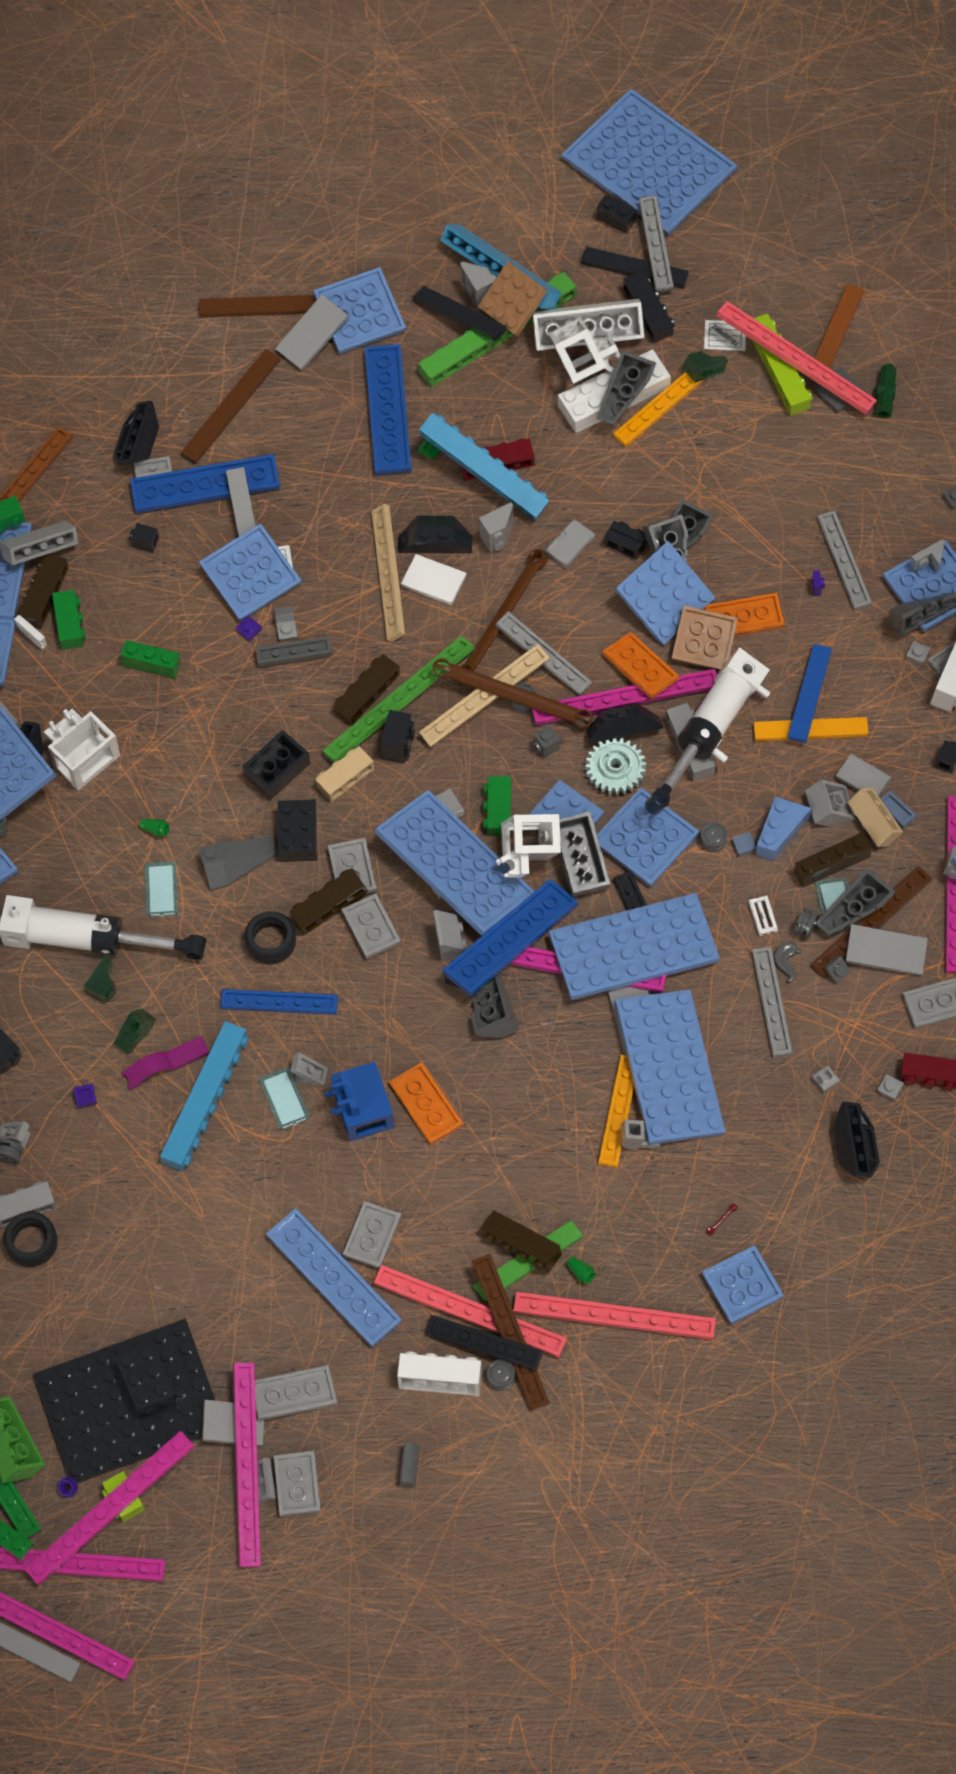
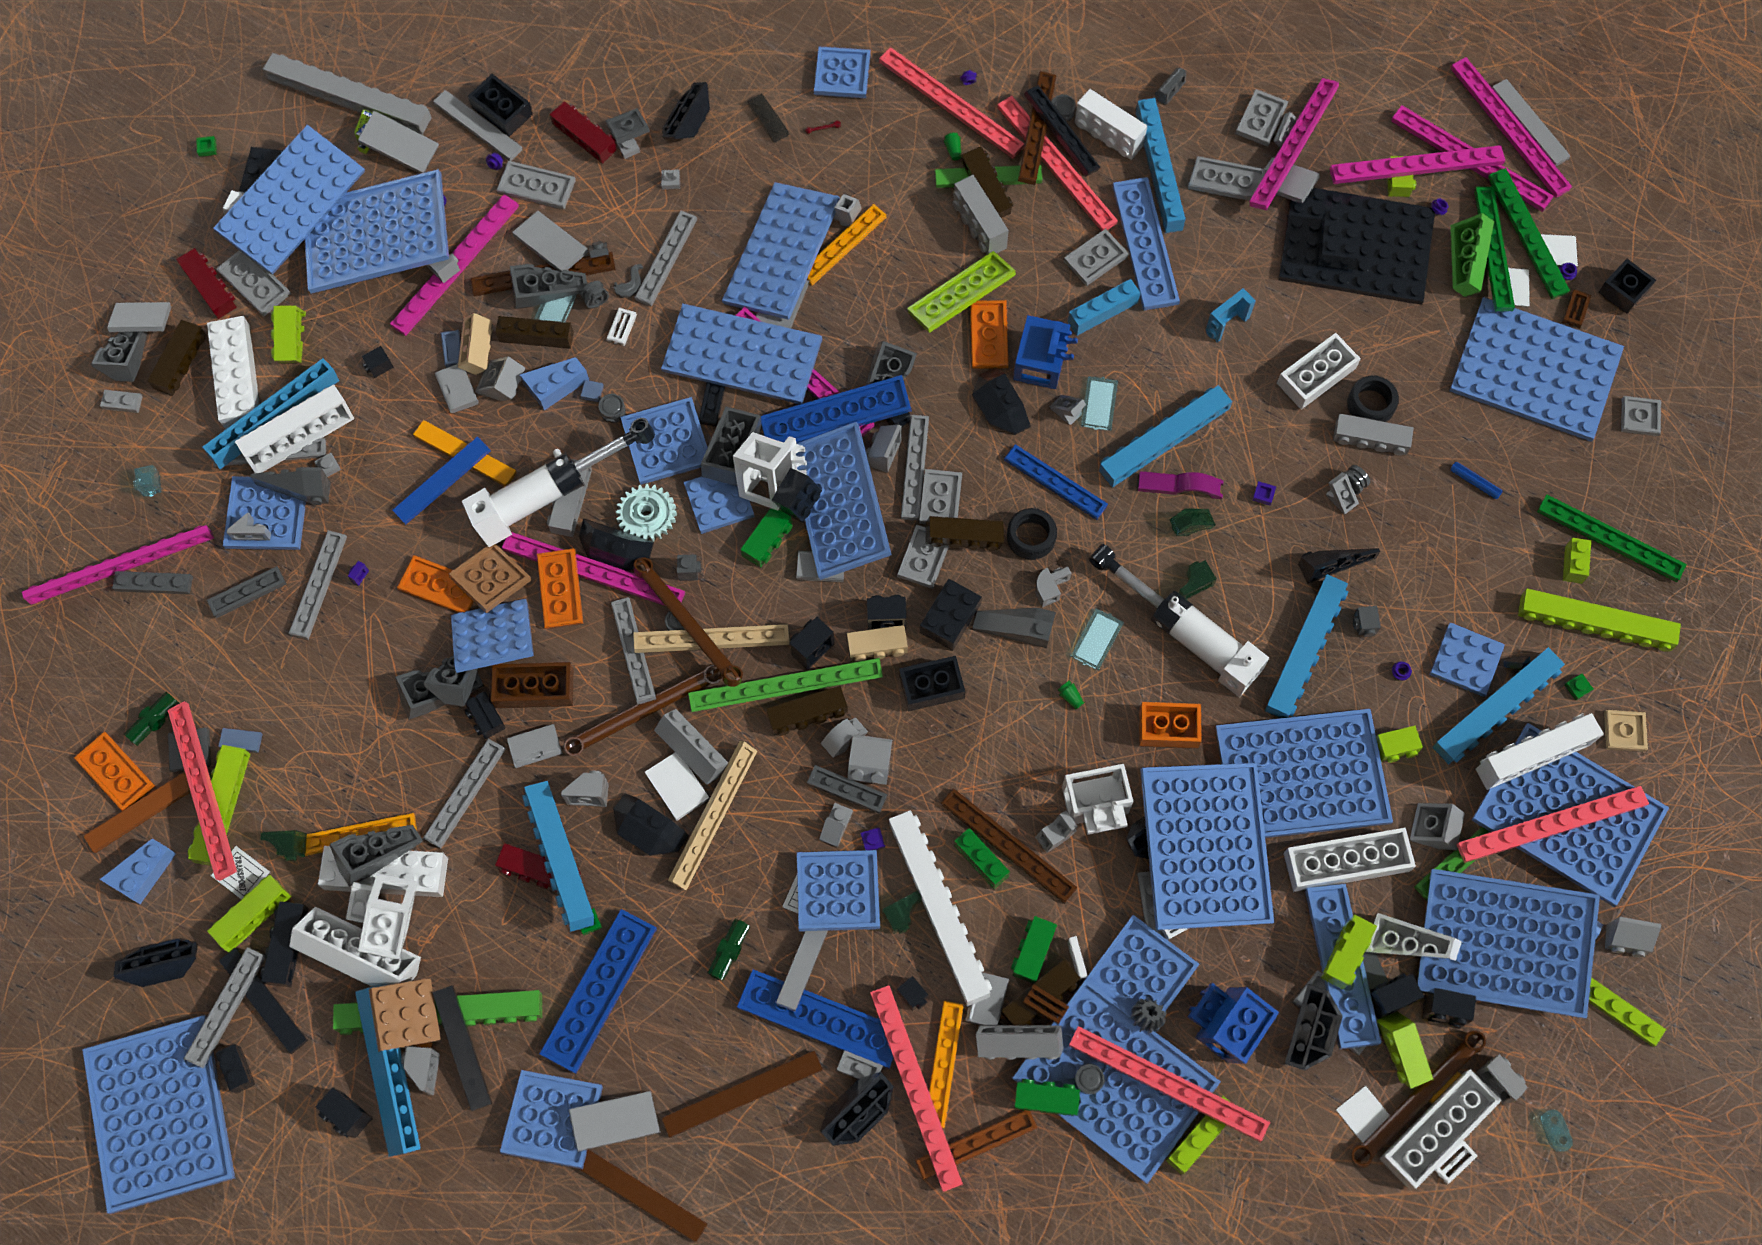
camera: 150 degrees left, 5 degrees up
none -> orange tile [74,731,155,811]
none -> medium blue wedge [100,838,176,904]
none -> black wedge [113,938,198,987]
none -> dark grey plate [207,566,287,618]
none -> lime brick [208,874,291,952]
none -> sand blue tile [218,728,263,753]
none -> black brick [315,1087,373,1138]
none -> light grey tile [423,738,506,849]
none -> reddish brown brick [491,662,574,708]
none -> dark grey tile [606,108,650,144]
none -> light grey brick [654,709,728,785]
none -> dark green piece [707,919,750,981]
none -> clear smoke plate [747,93,789,143]
none -> black brick [772,468,822,522]
none -> light grey brick [821,717,868,758]
none -> light grey slope [848,734,892,785]
none -> black brick [867,595,907,631]
none -> coral plate [870,986,963,1192]
none -> clear green arch [882,890,922,934]
none -> white brick [889,810,992,1006]
none -> light grey tile [901,415,929,521]
none -> lime plate [907,251,1016,333]
none -> light orange tile [929,1001,964,1129]
none -> reddish brown tile [941,788,1078,904]
none -> light grey brick [952,175,1009,255]
none -> dark purple plate [960,70,977,85]
none -> light grey piece [965,972,1009,1026]
none -> black wedge [972,367,1031,435]
none -> reddish brown tile [1023,985,1069,1025]
none -> light grey brick [1035,811,1078,853]
none -> light grey brick [1036,567,1071,608]
none -> dark azure brick [1067,279,1140,336]
none -> dark azure brick [1136,98,1186,233]
none -> orange brick [1139,702,1201,748]
none -> dark azure panel [1206,288,1256,342]
none -> white brick [1277,333,1361,410]

